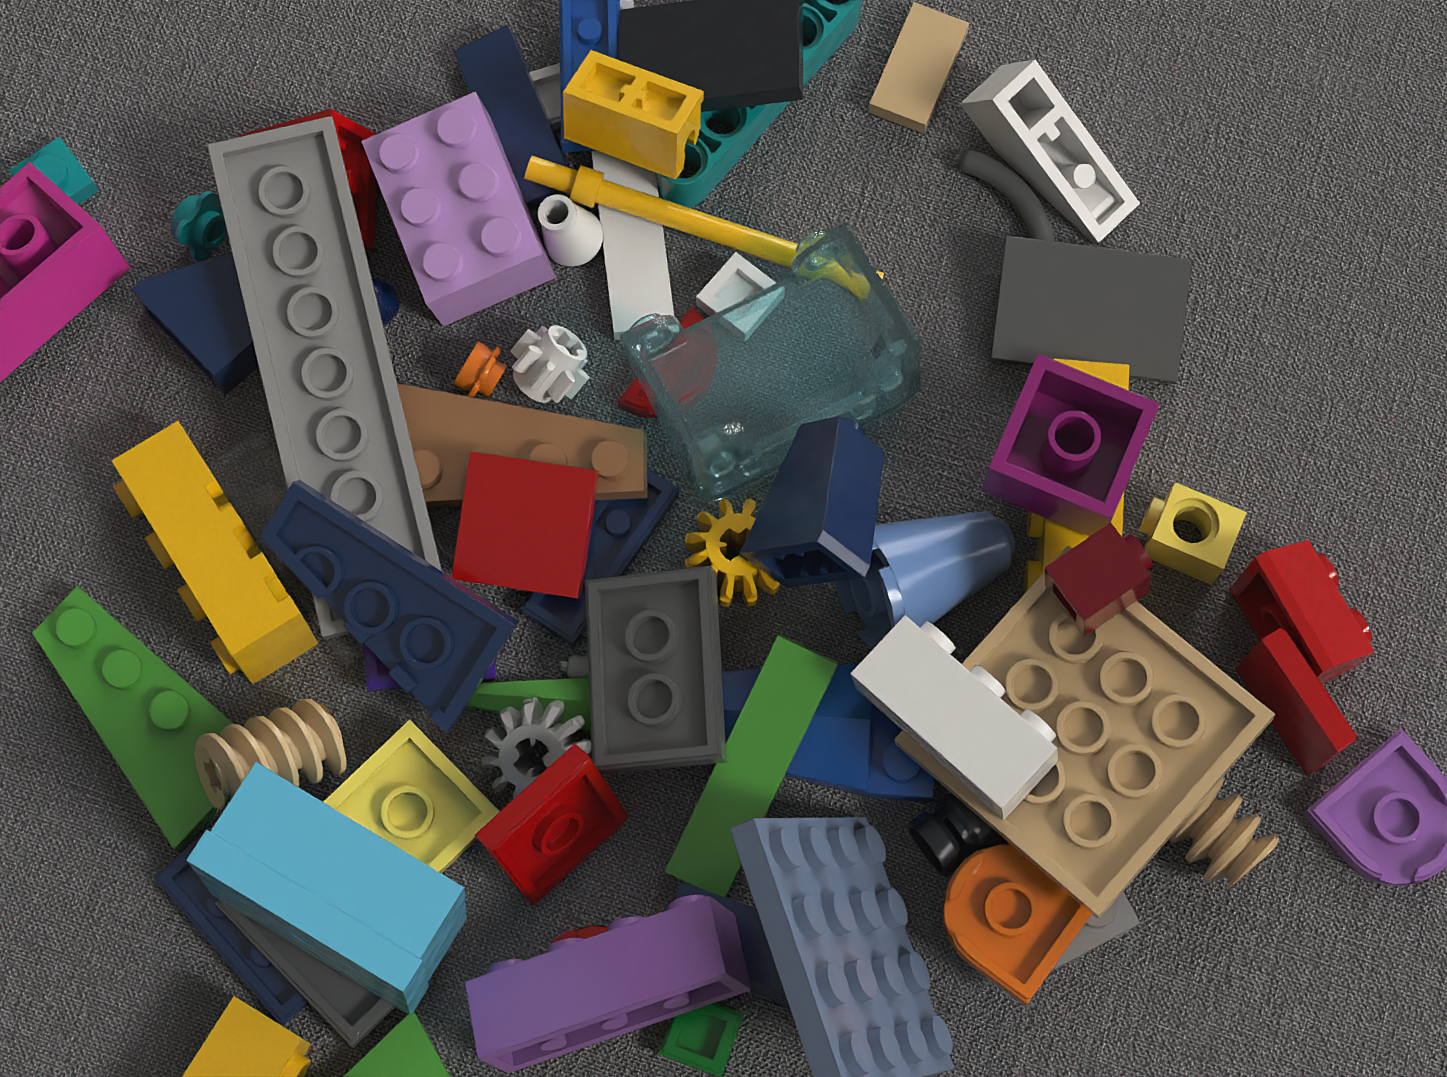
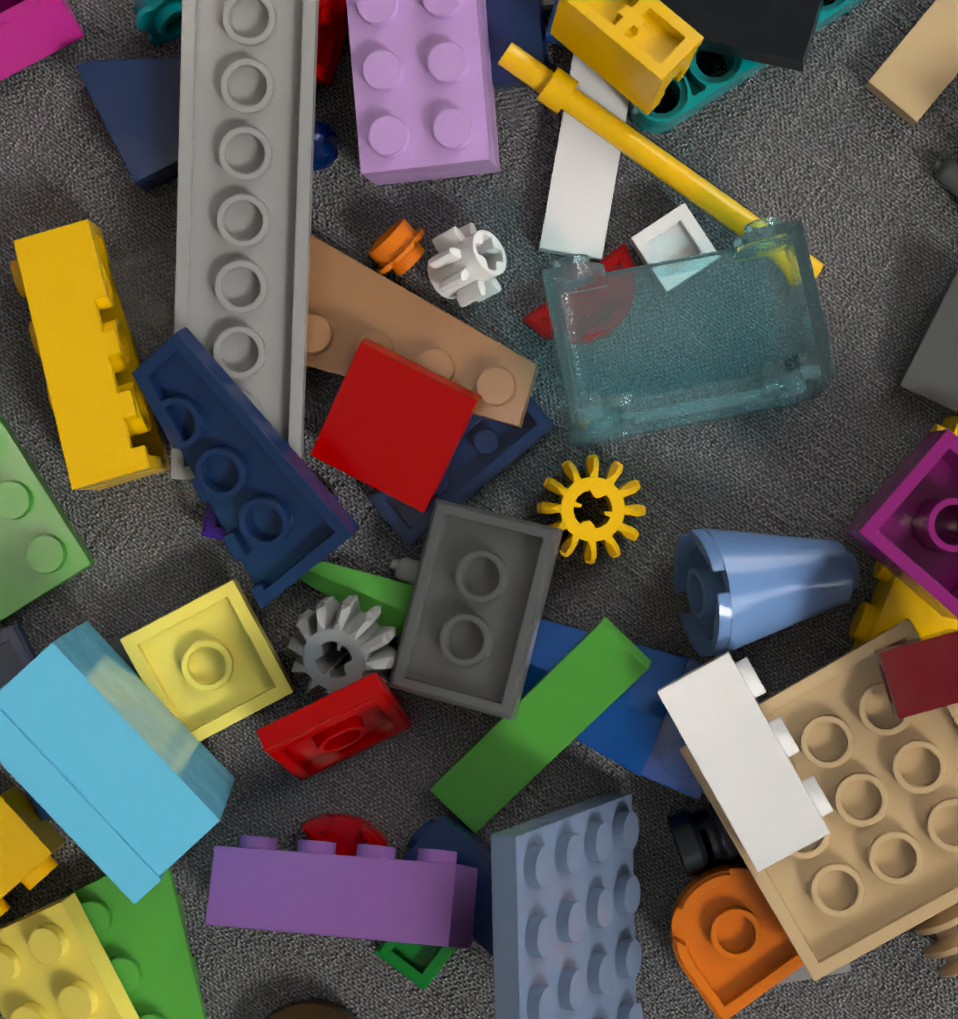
camera: 15 degrees right, 15 degrees up
tan piece [194,699,346,811] -> none
white cone [538,194,603,266] -> none
dark blue slope [740,416,885,588] -> none

